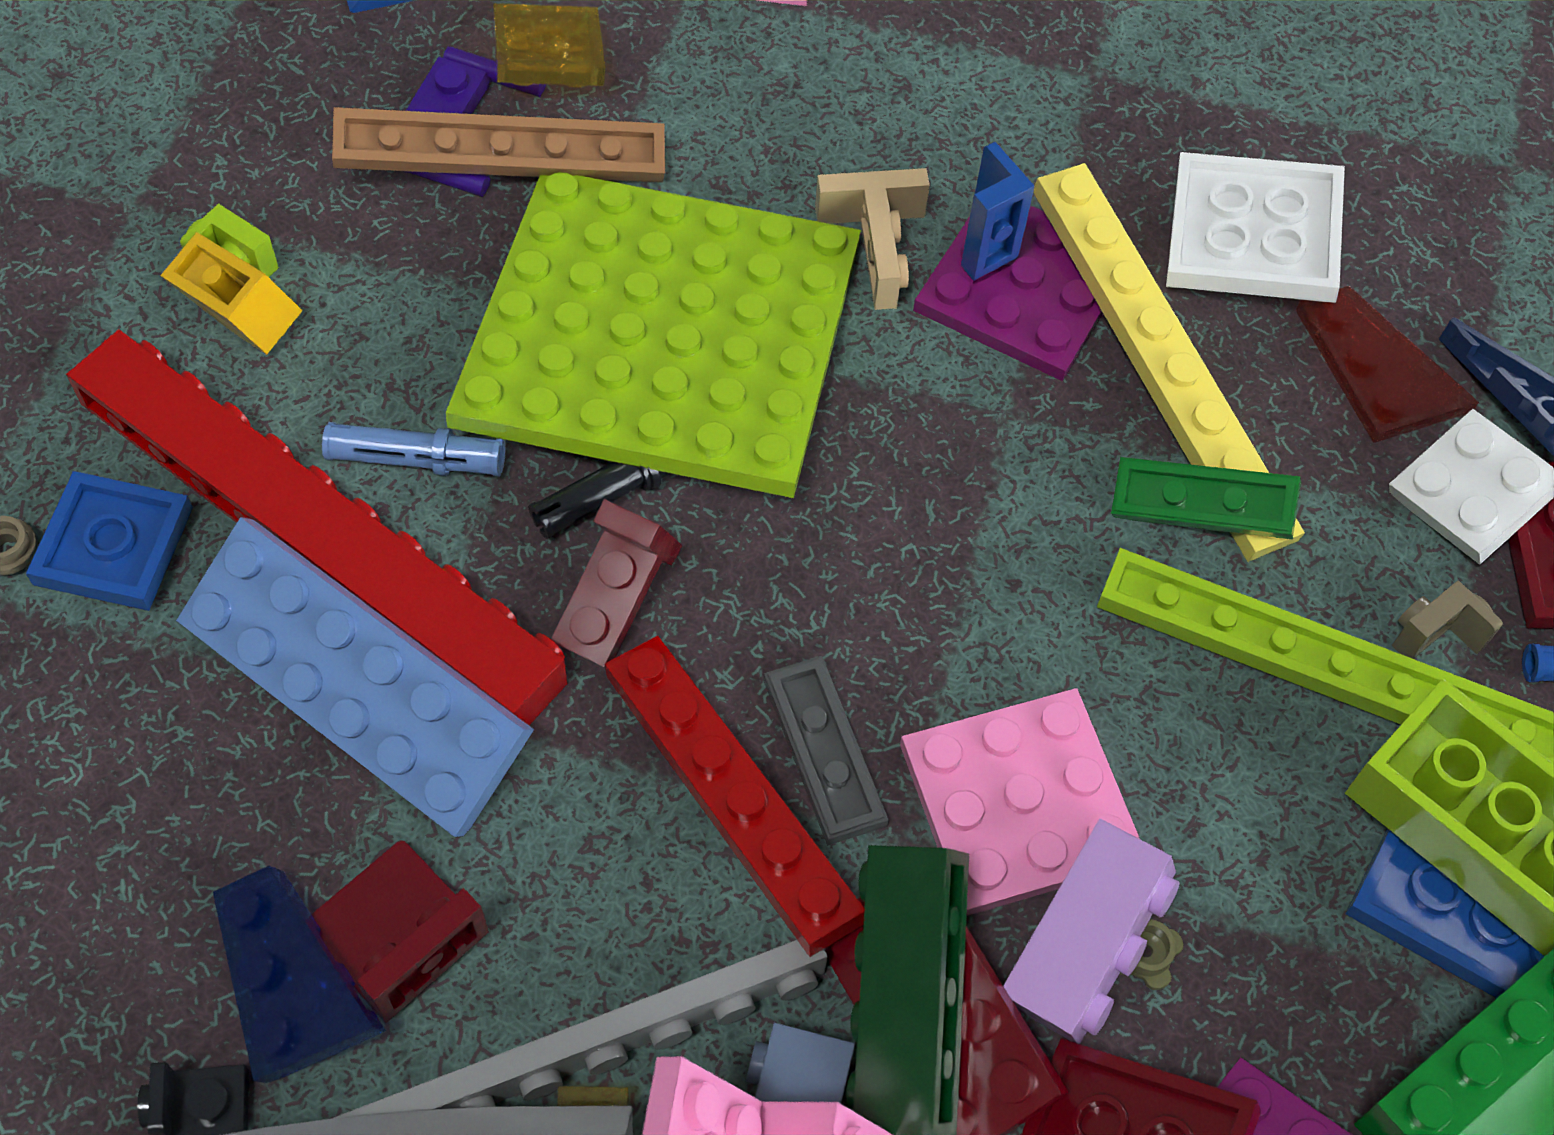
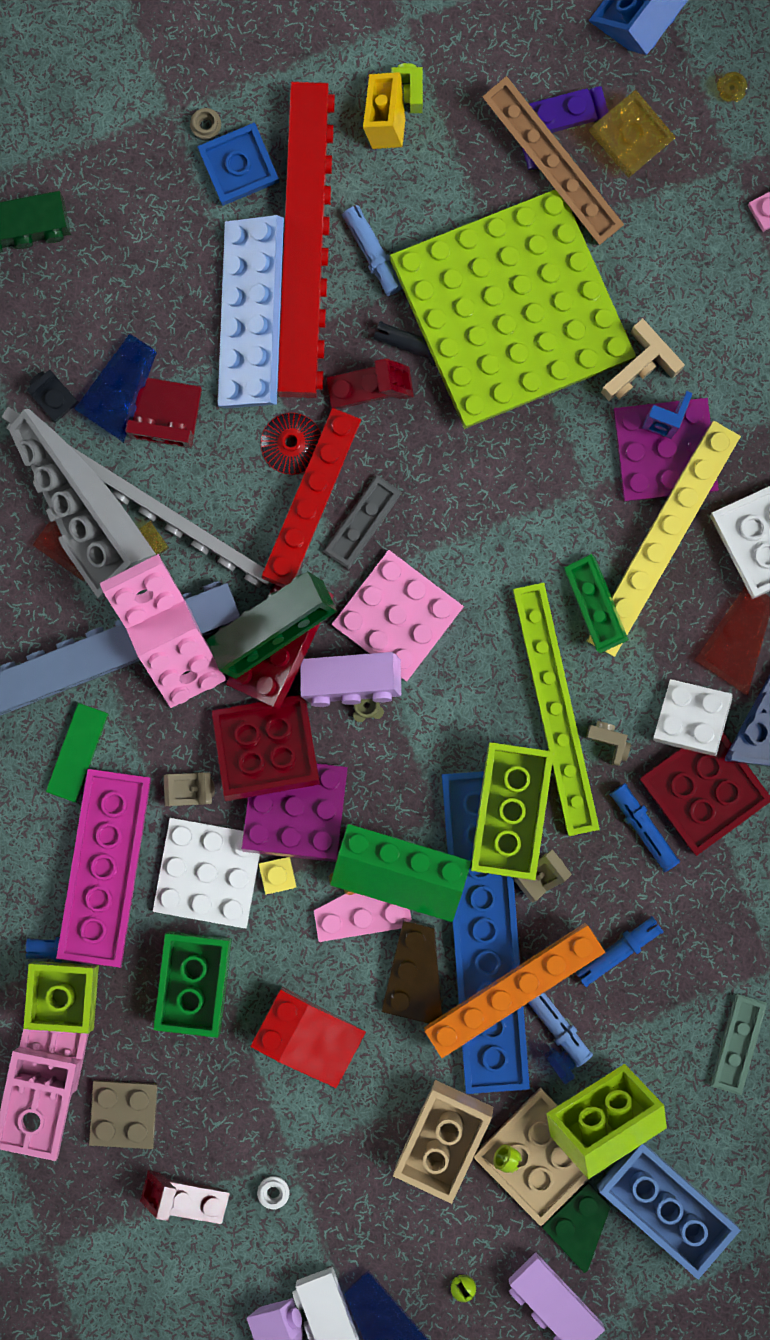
camera: 65 degrees right, 25 degrees up
none -> dish [261,413,321,475]

